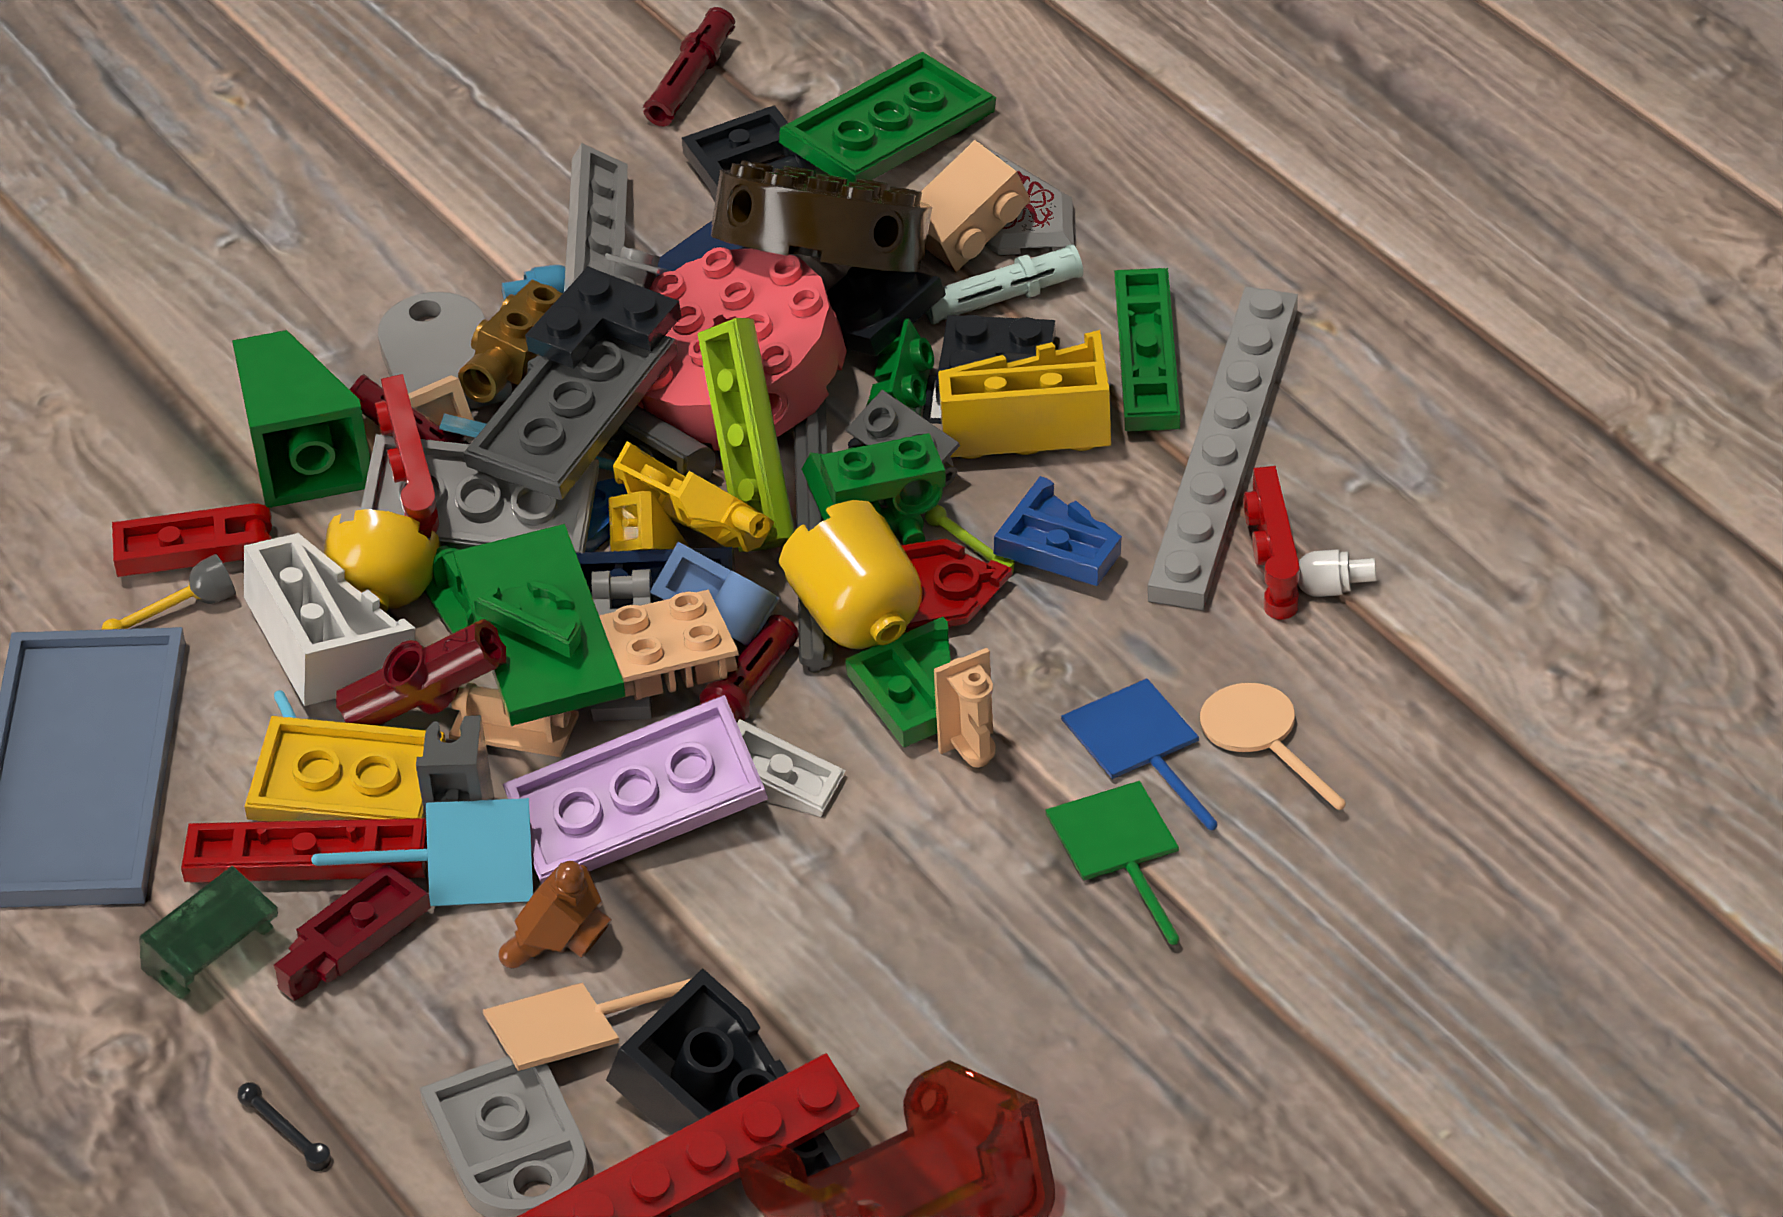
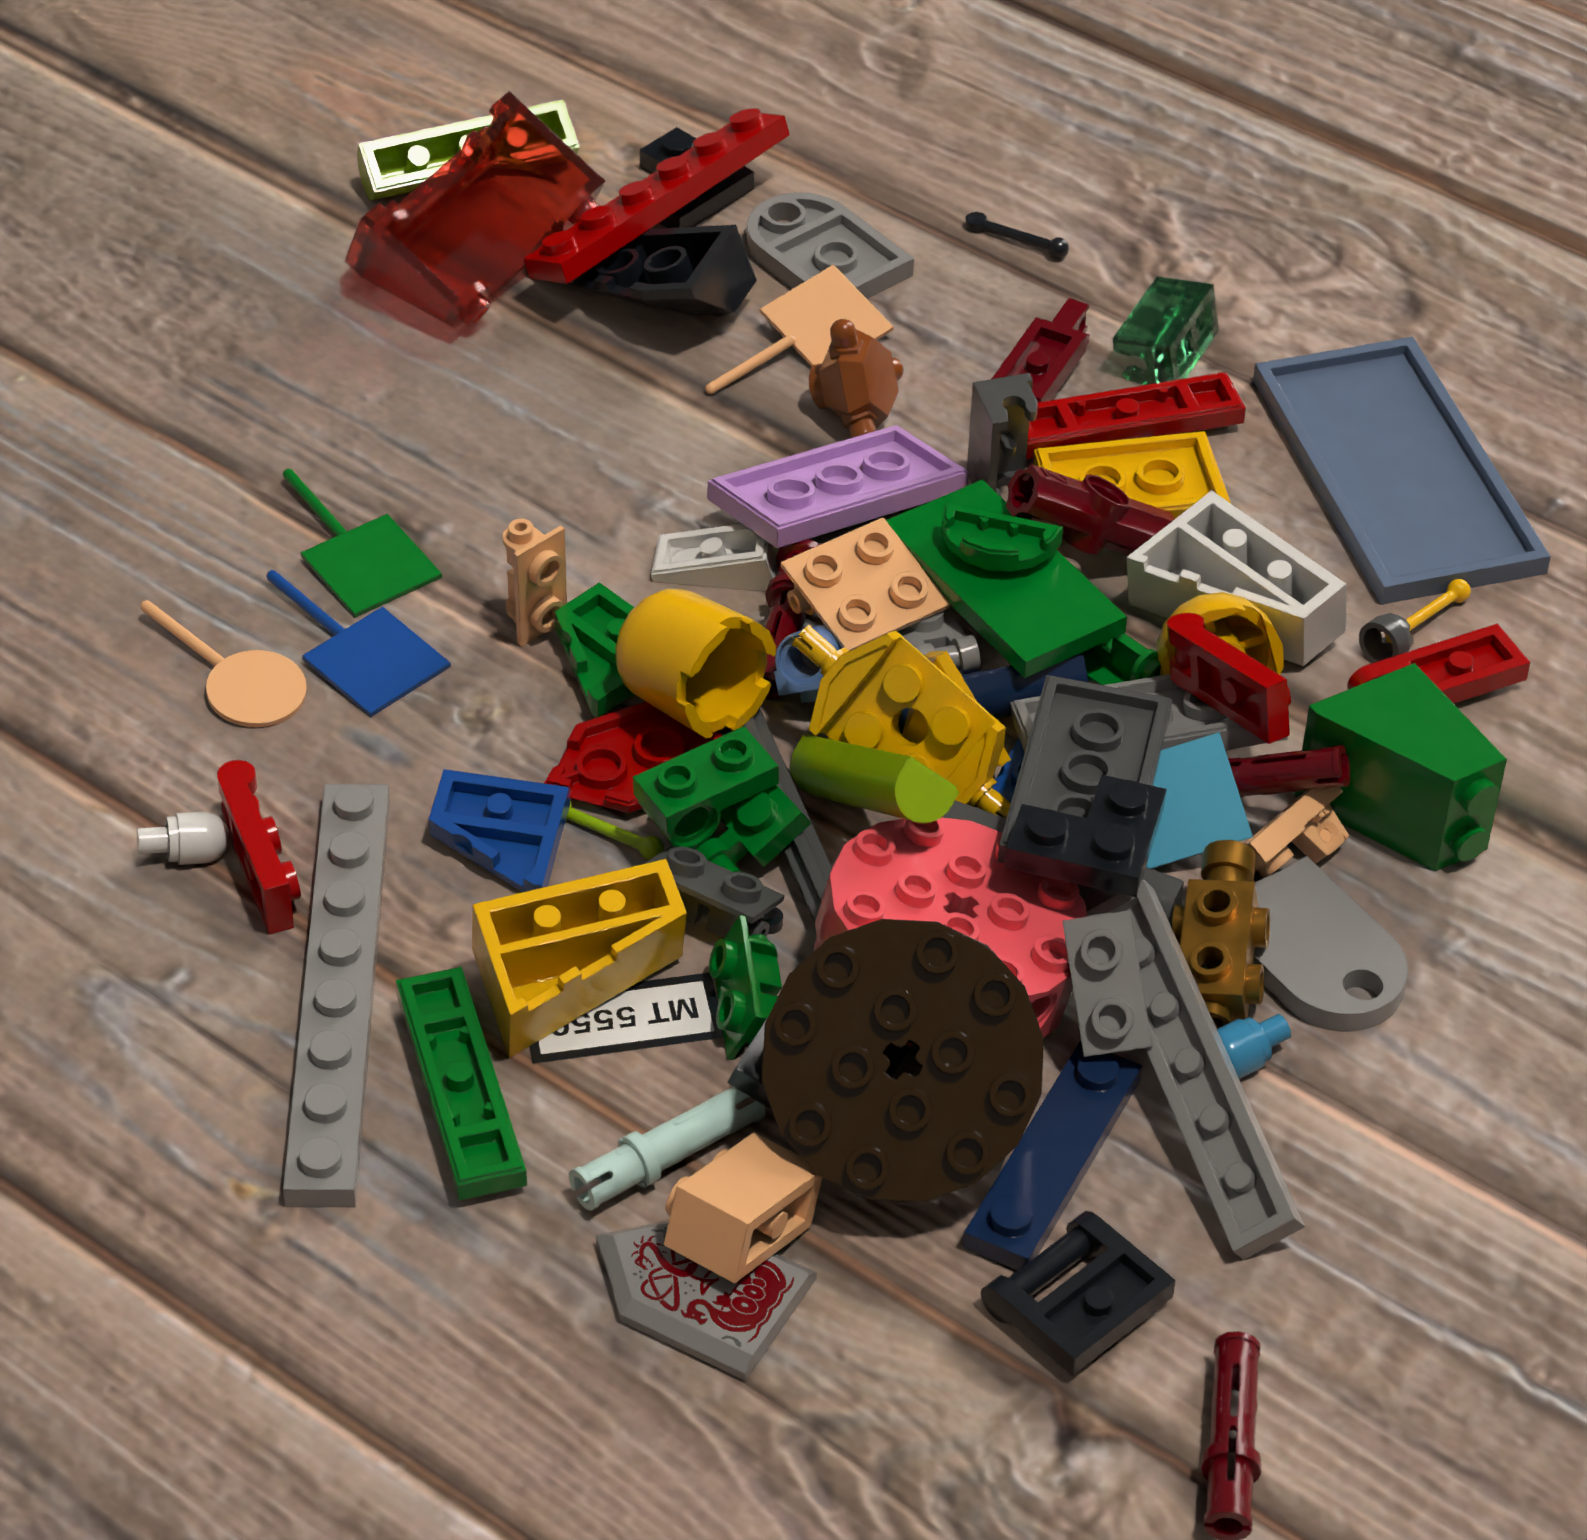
camera: 160 degrees right, 0 degrees up
medium azure piece [311,798,533,906] -> none
green tile [779,52,996,185] -> none
black plate [935,315,1056,402] -> none

